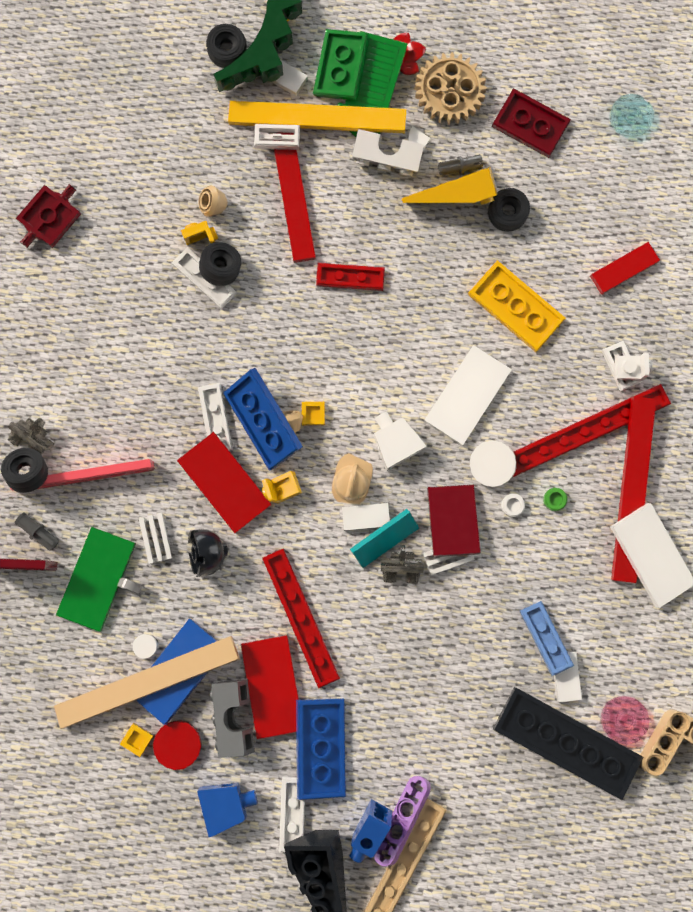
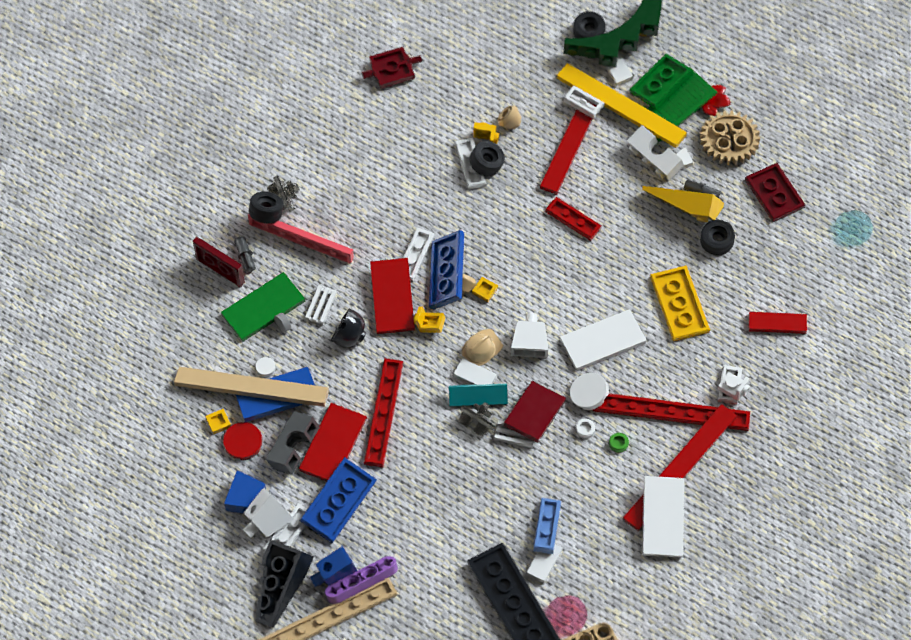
camera: 40 degrees right, 20 degrees down
none -> white torso [243,488,293,538]

